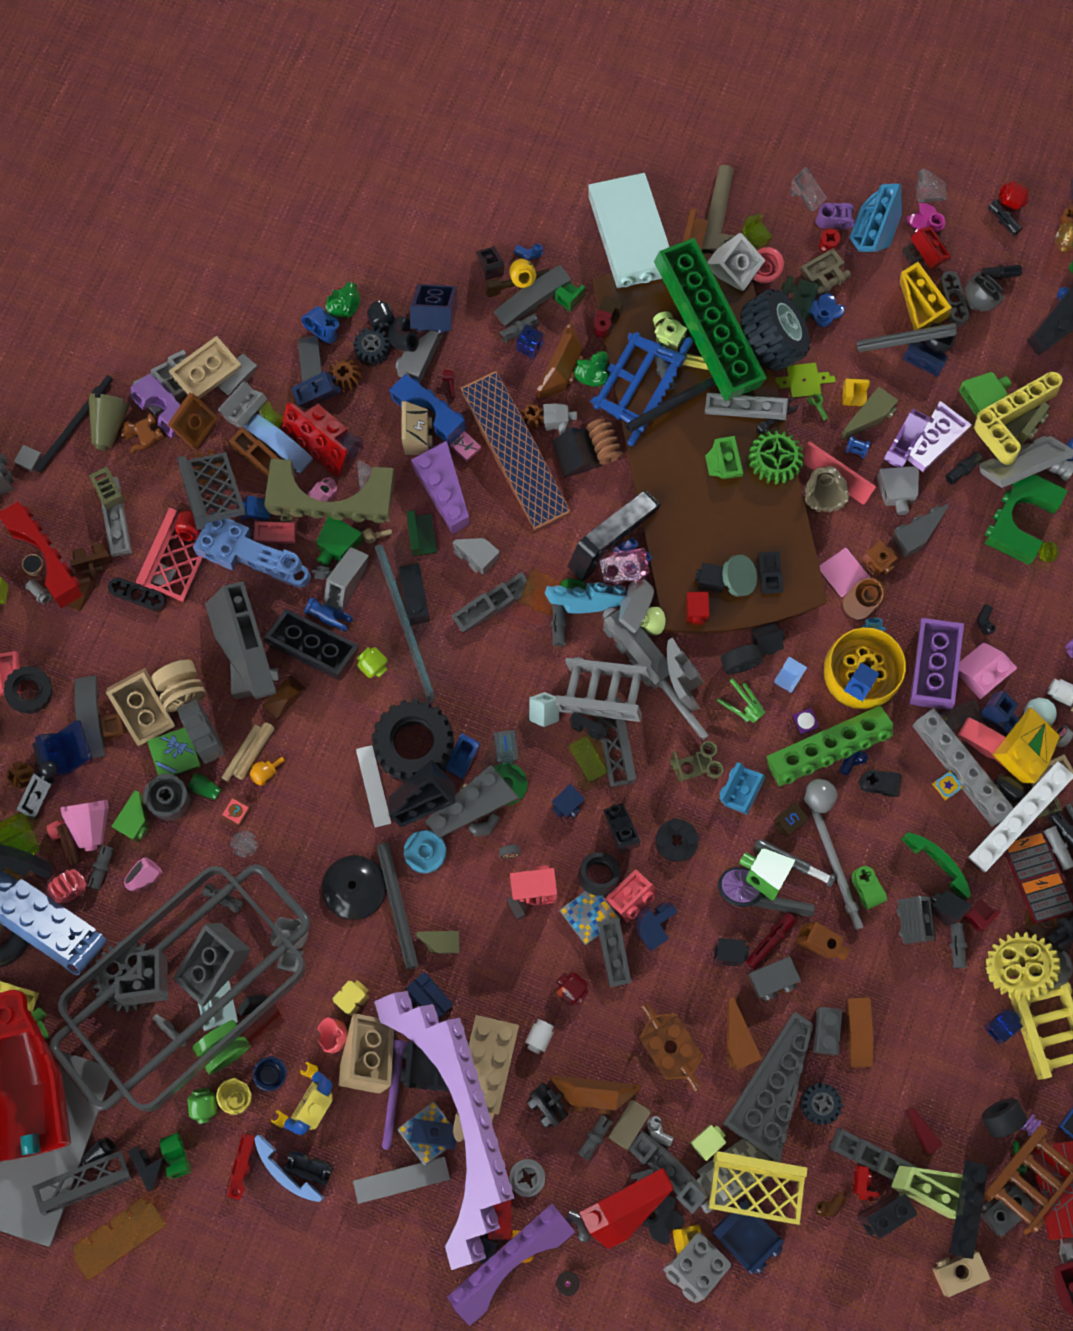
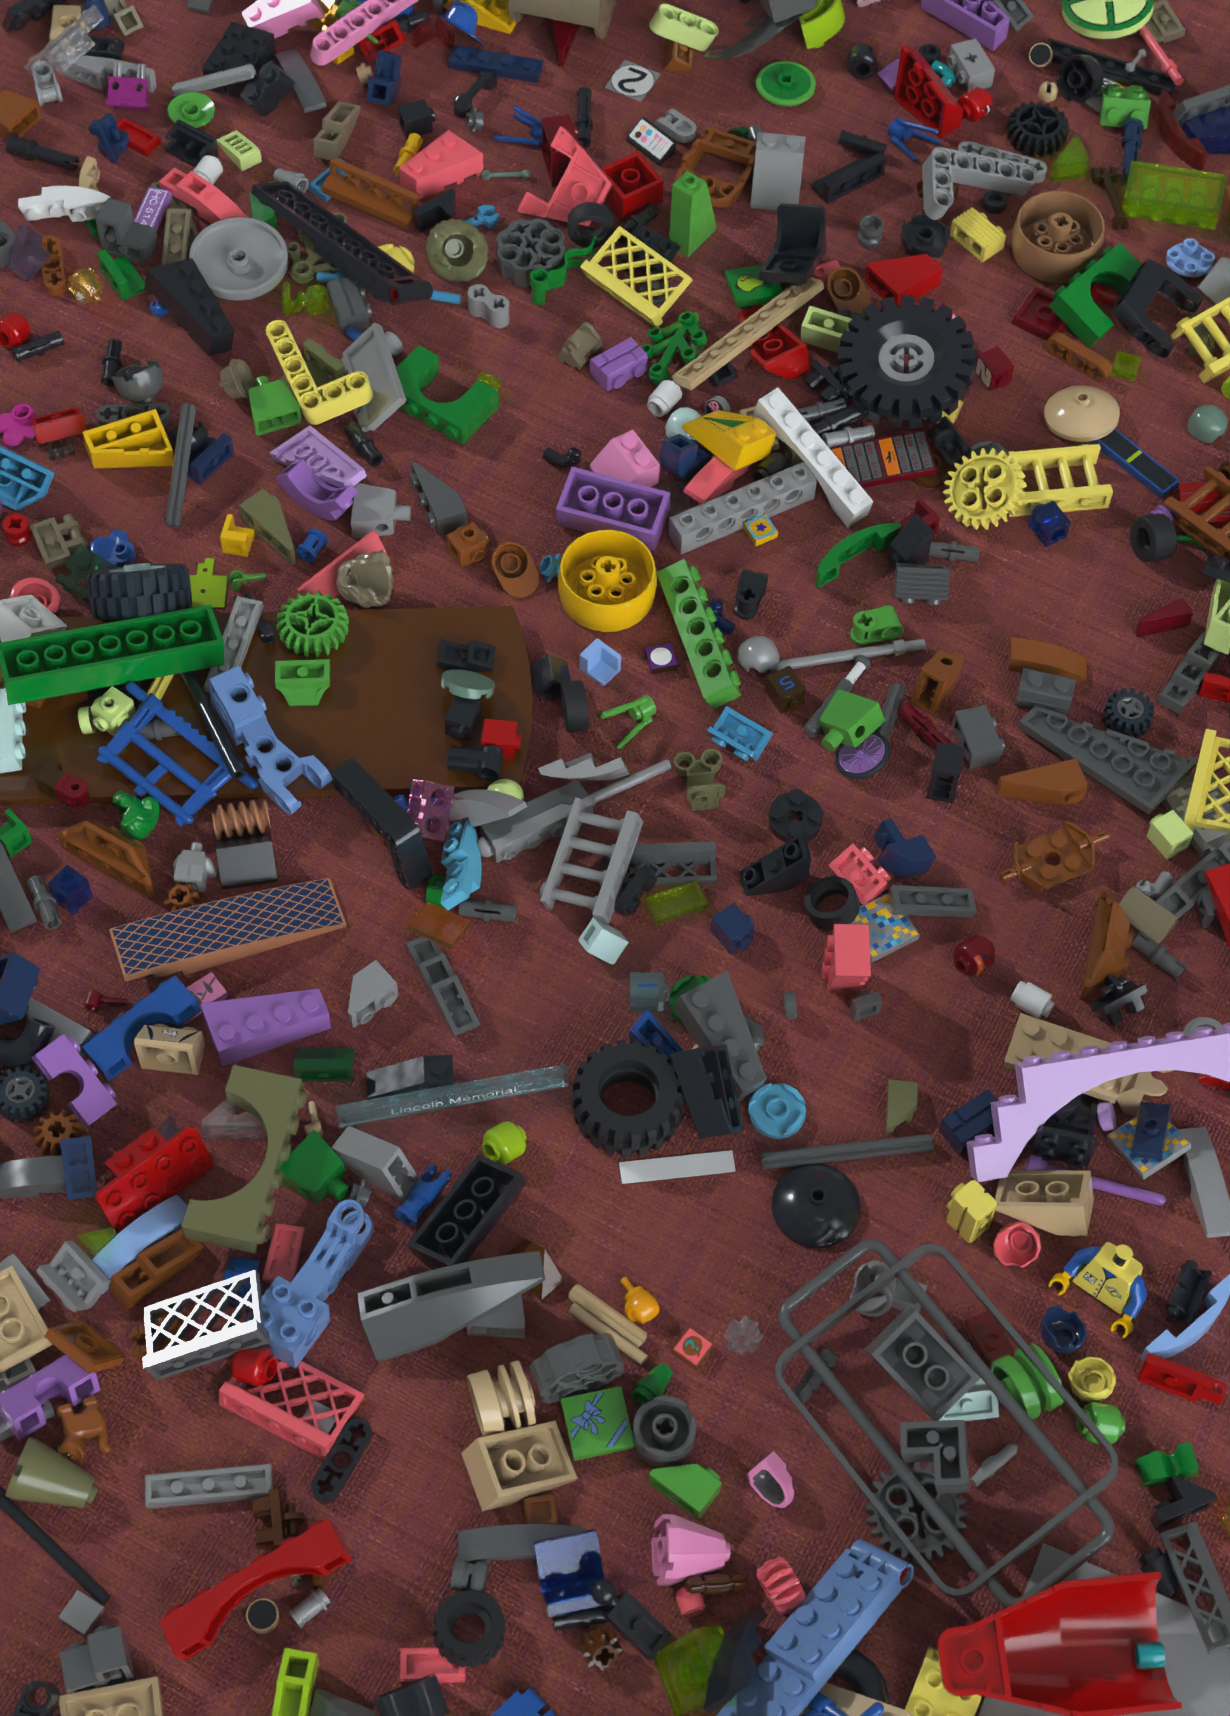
camera: 85 degrees left, 15 degrees down
dark grey pin [86,845,115,890] -> none
olive slope [89,466,125,510] -> none
bright pink rock [308,477,337,502] -> none
bright pink sticker [819,548,870,597] -> none
blue brick [844,663,879,701] -> none
none -> medium lavender arch [31,1034,117,1127]
none -> medium blue brick [209,666,332,815]
none -> dark tan piece [218,359,255,399]
none -> black piece [447,745,504,781]
none -> dark grey wheel [451,1557,488,1592]
none -> lavender tile [1097,1101,1116,1131]

